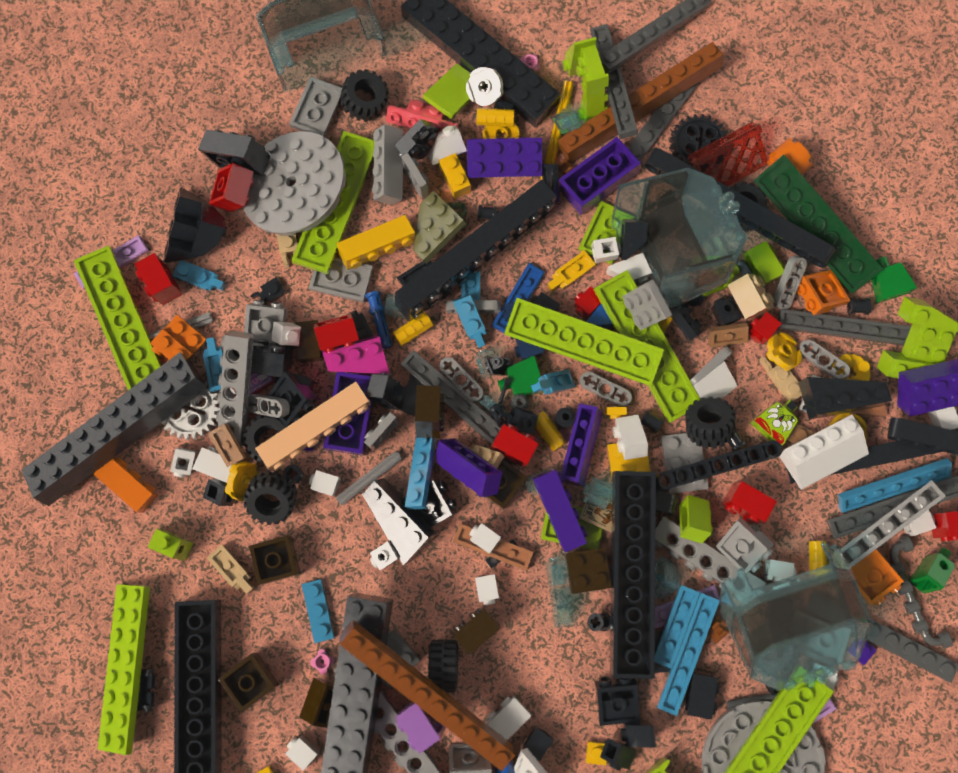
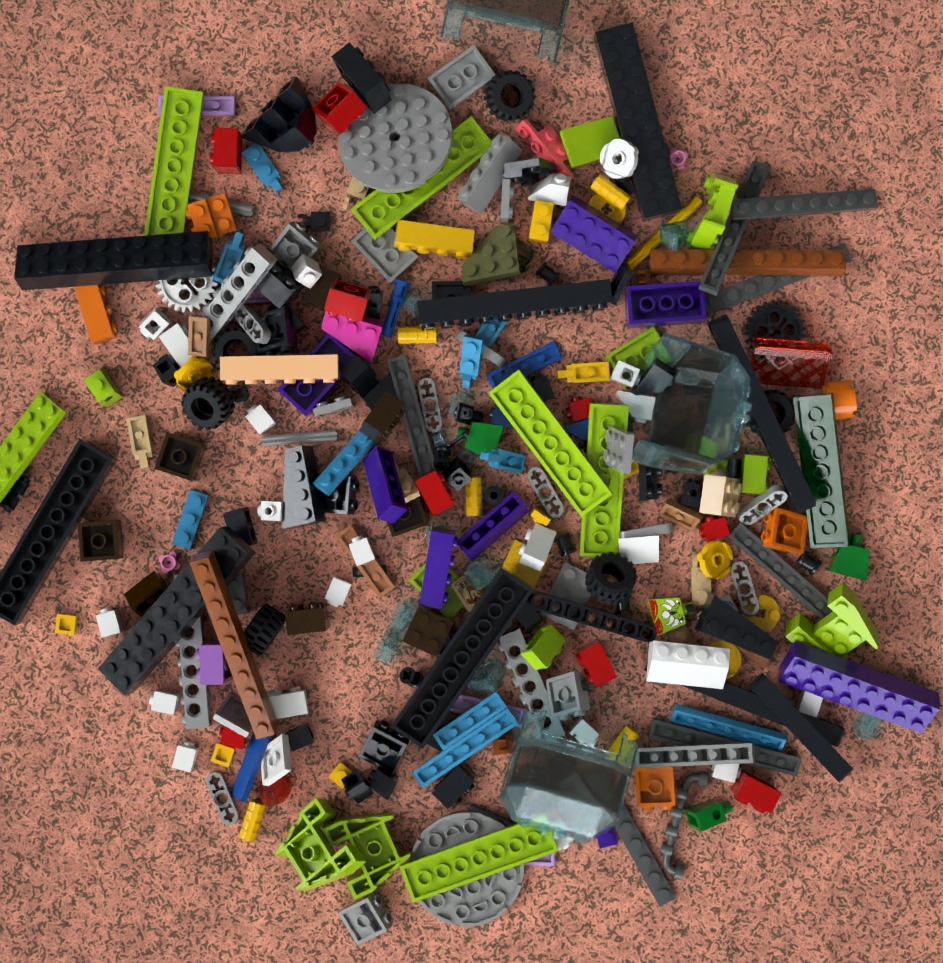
camera: 35 degrees right, 10 degrees up
none -> black hinge [223,507,258,546]

